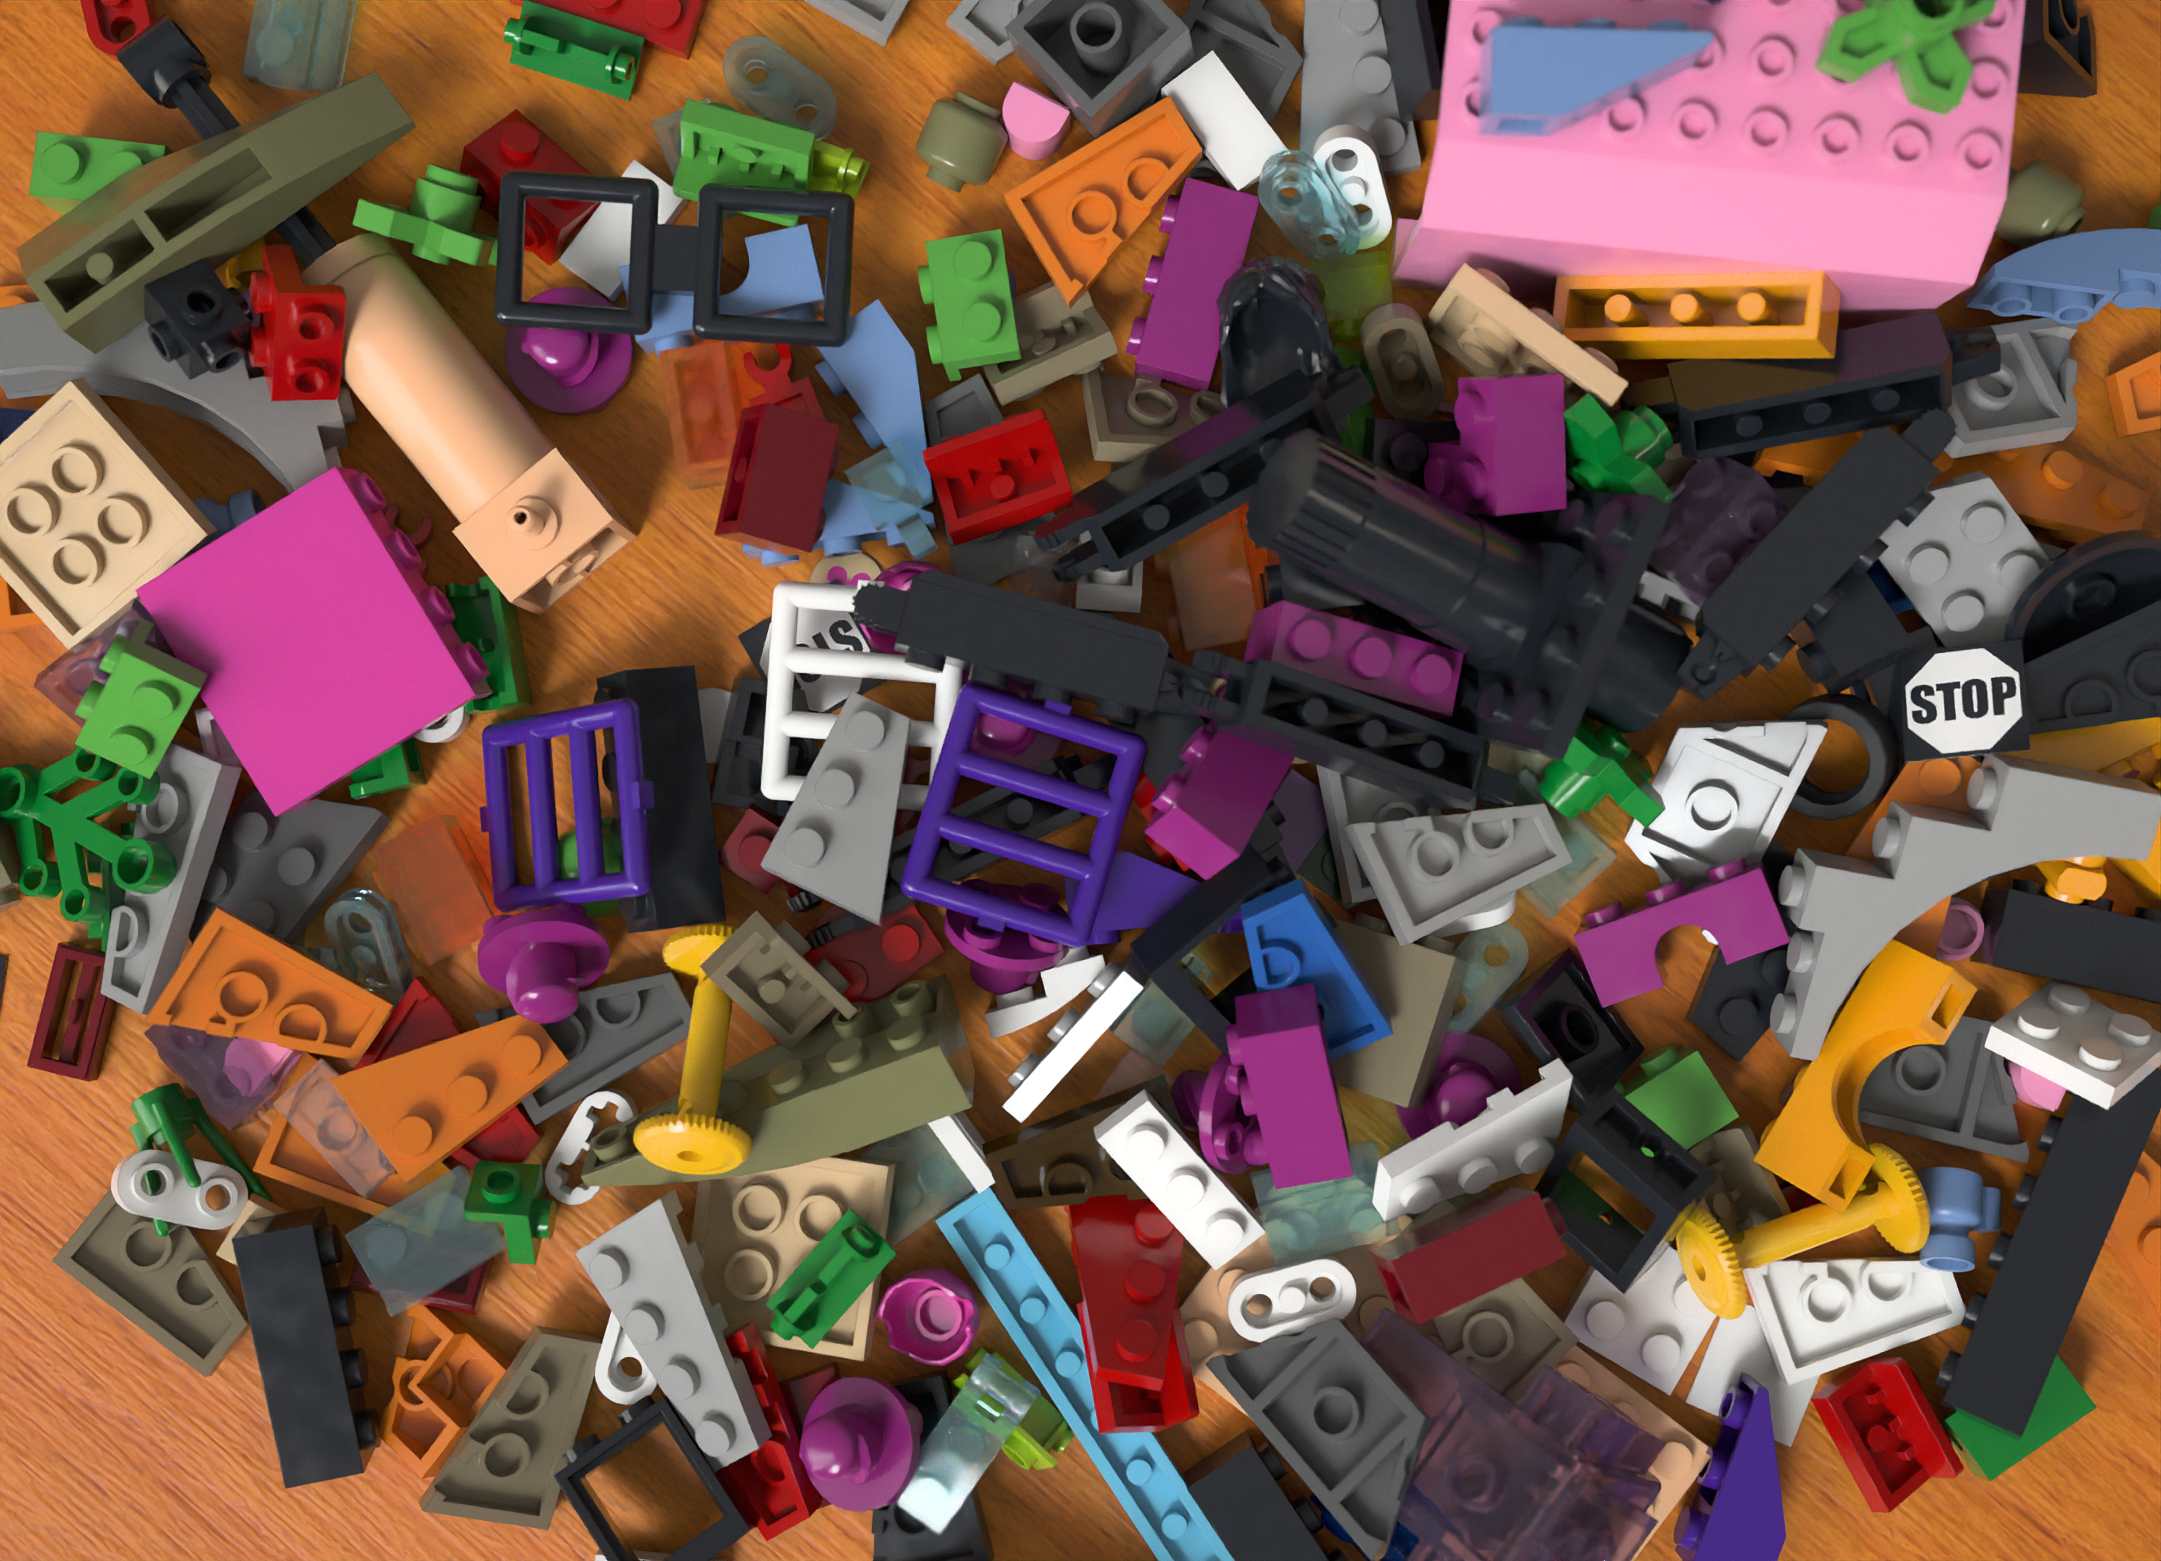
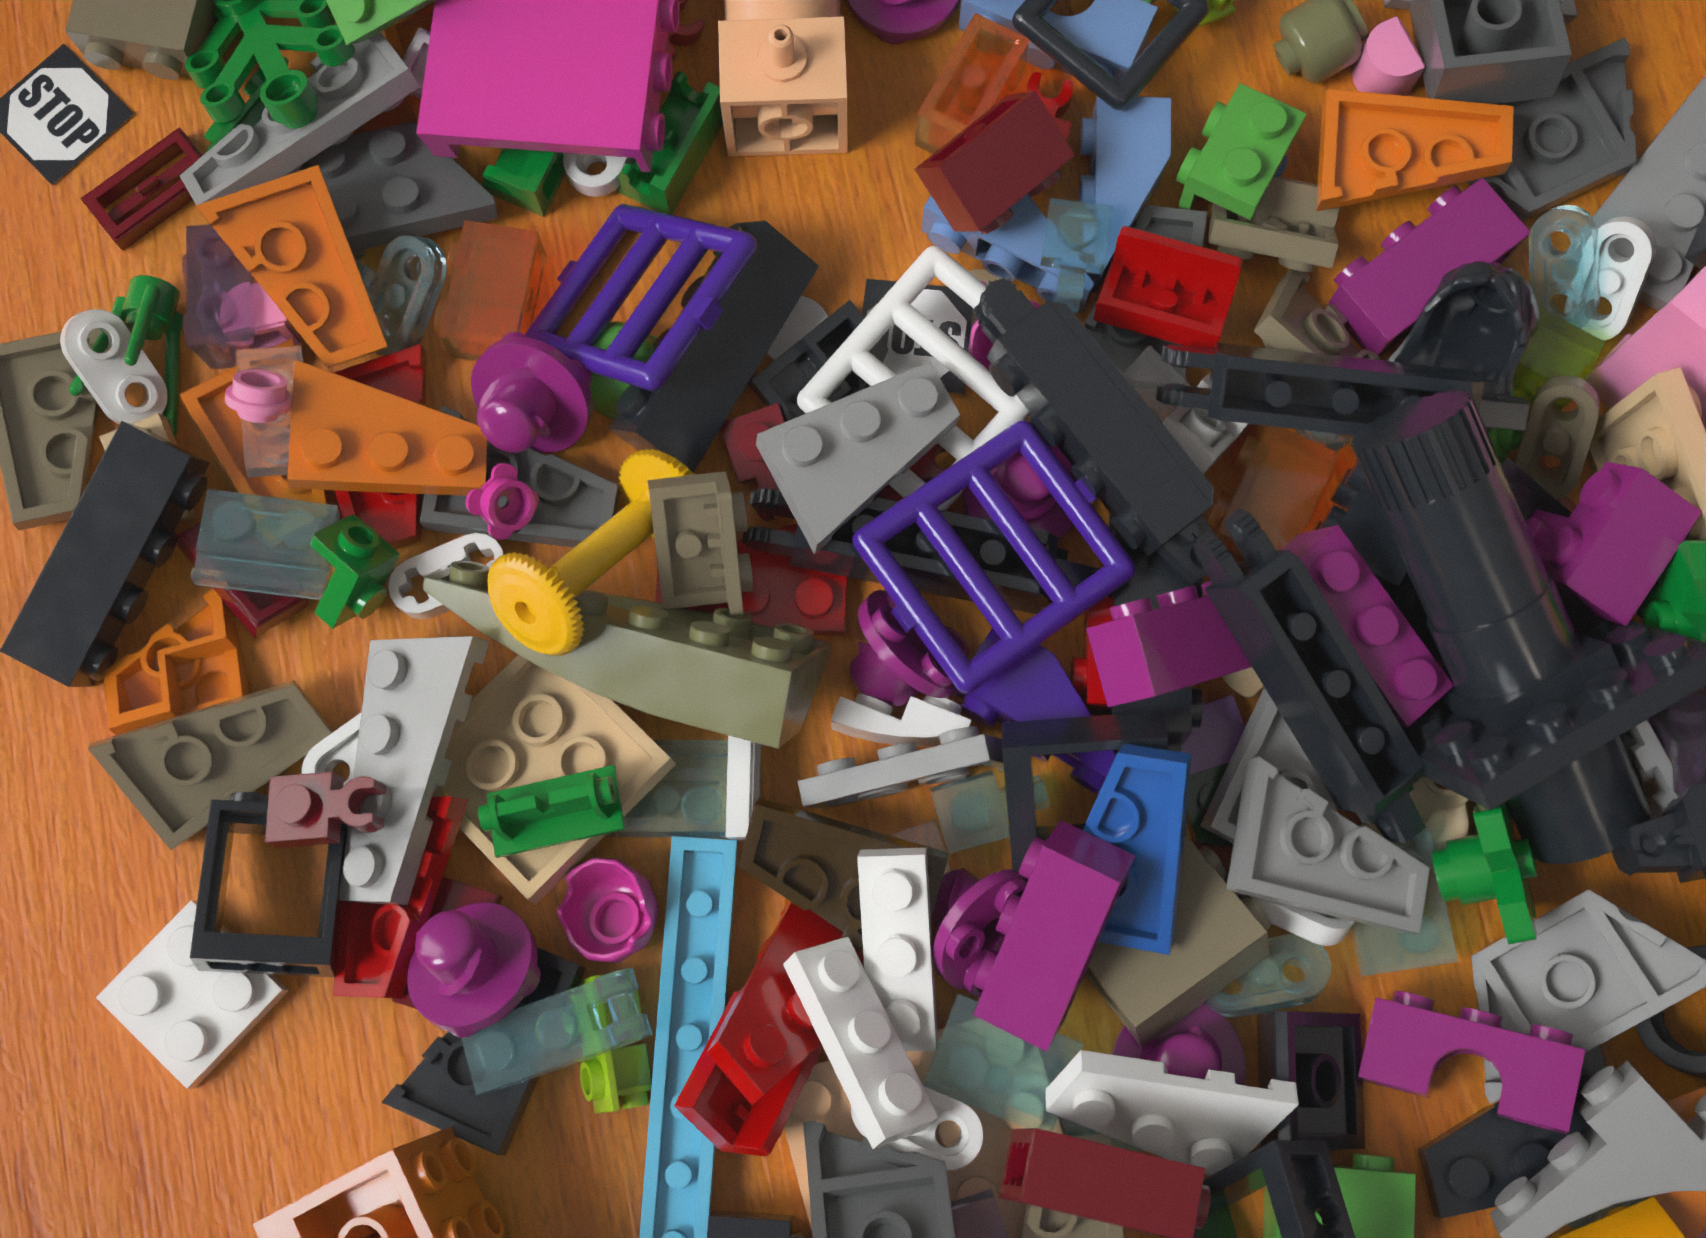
camera: 40 degrees right, 10 degrees down
white tile [1161,50,1290,192] -> none
none -> bright pink plate [225,369,293,423]
none -> plate [265,771,386,848]
none -> dark pink plate [466,463,539,540]
none -> white plate [783,937,939,1149]

